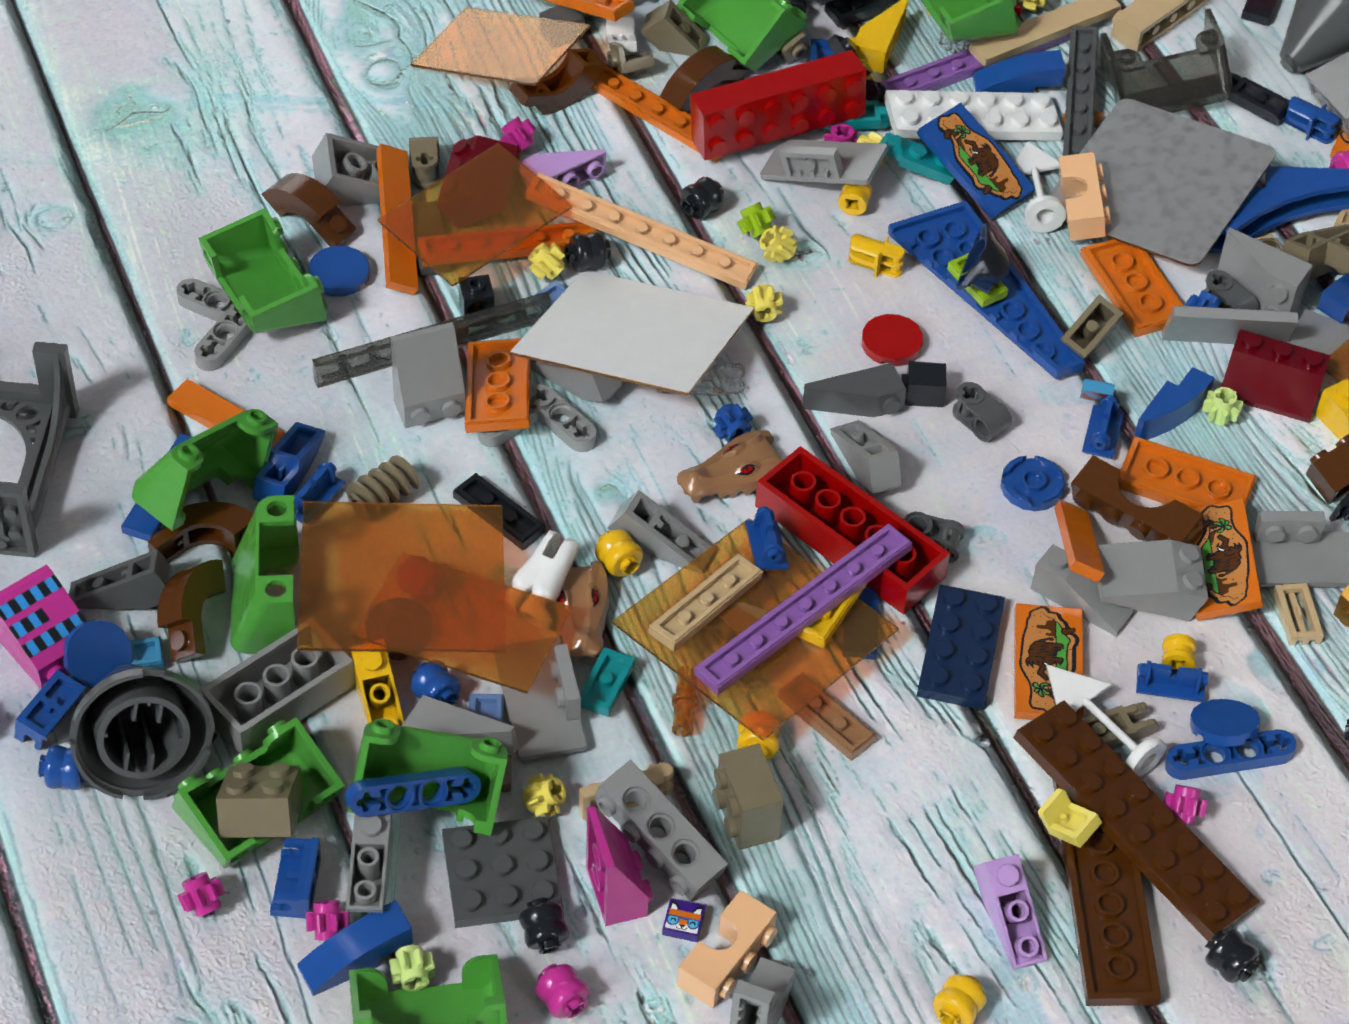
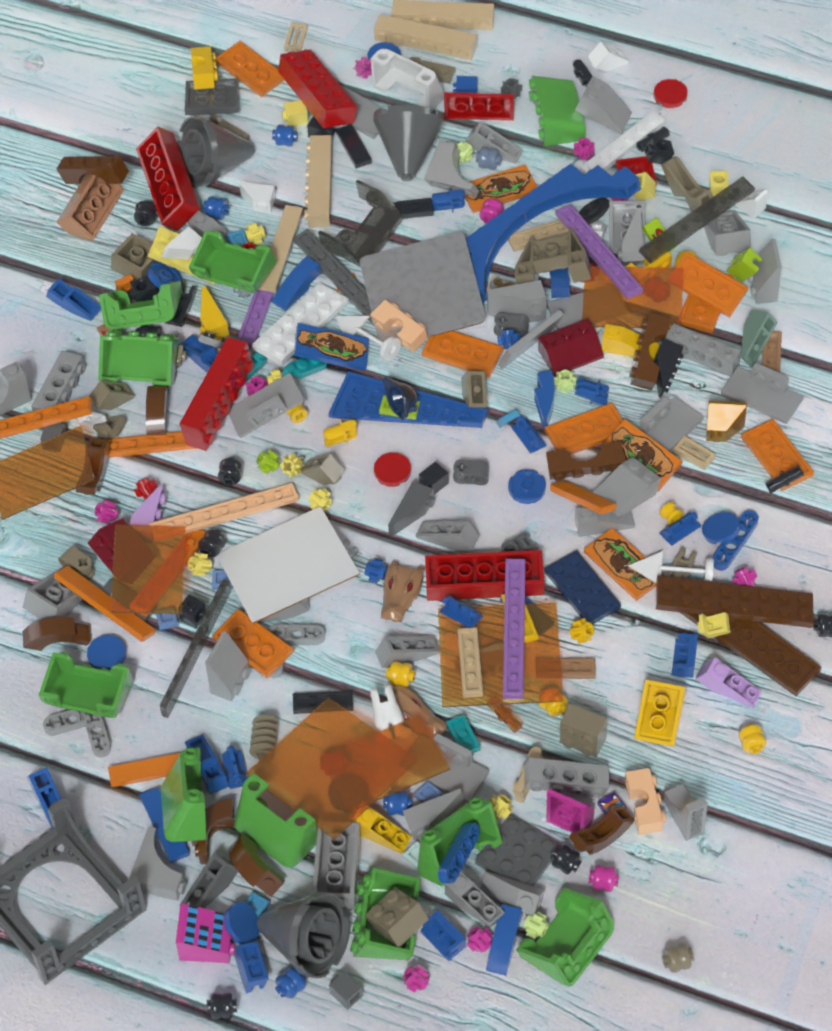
camera: 40 degrees left, 5 degrees up
none -> blue slope [27,767,61,829]
none -> light grey arch [128,826,186,901]
none -> red gear [134,476,158,500]
none -> medium blue tile [155,607,179,630]
none -> dark tan slope [301,454,345,485]
none -> dark grey brick [329,971,363,1010]
none -> light grey slope [480,871,545,915]
none -> reddish brown arch [568,806,635,855]
none -> yellow gear [569,618,594,644]
none -> blue arm [575,377,609,405]
none -> yellow slope [634,680,687,747]
none -> blue hinge [671,633,698,678]

